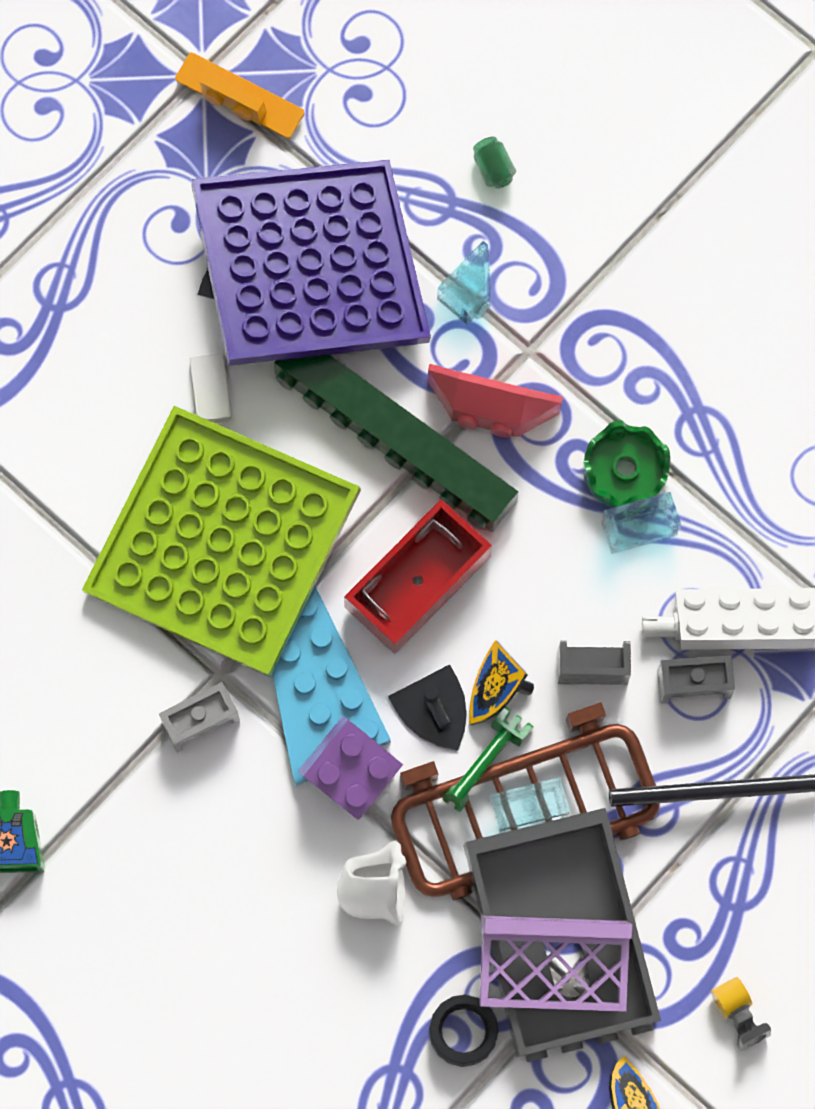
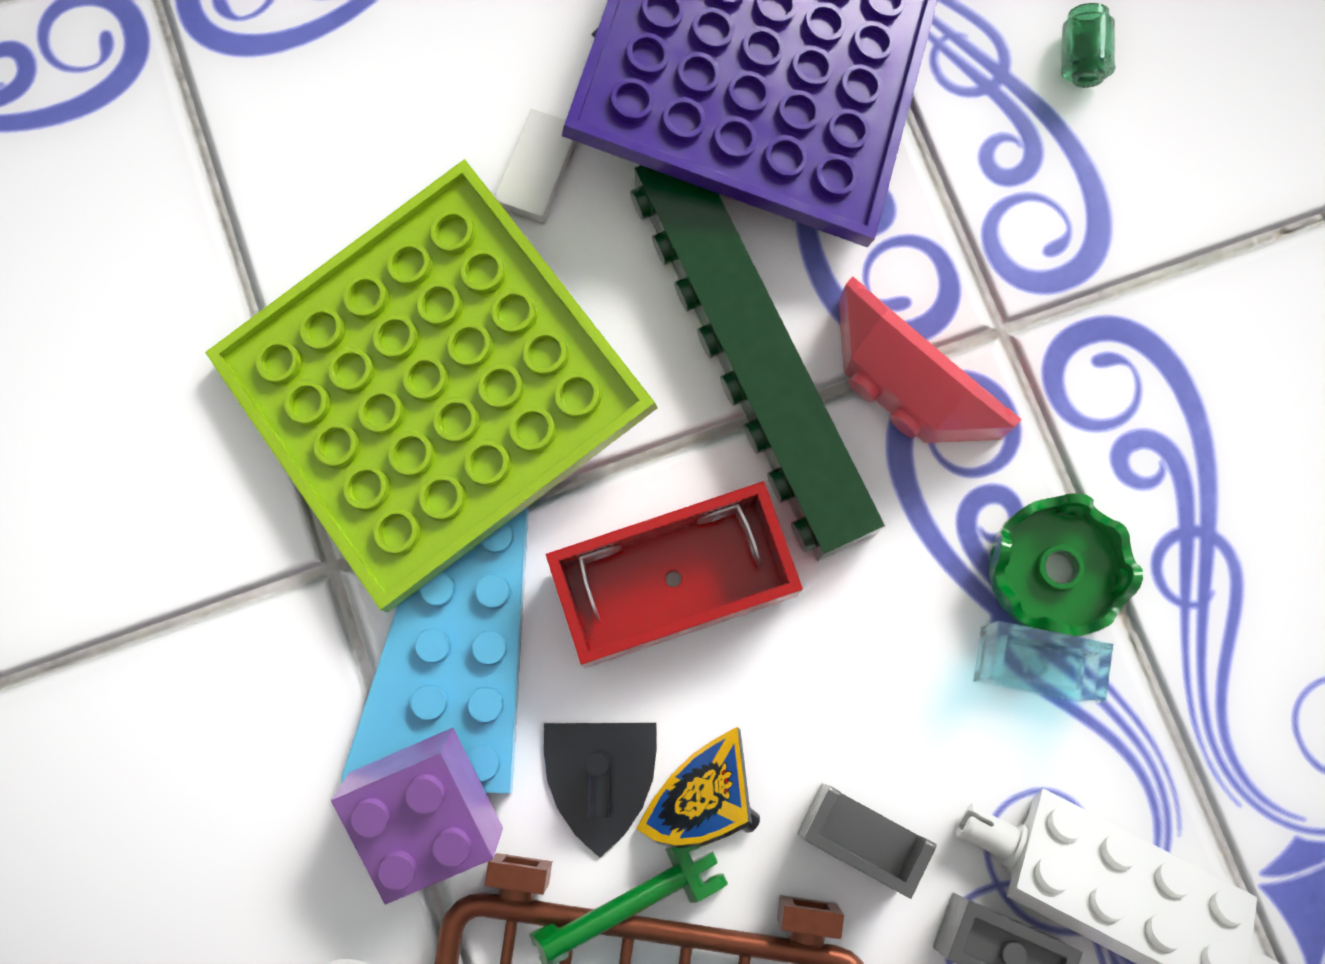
camera: 30 degrees right, 5 degrees up
light grey panel [158,682,240,753] -> none
clear light blue slope [437,241,491,325] -> none

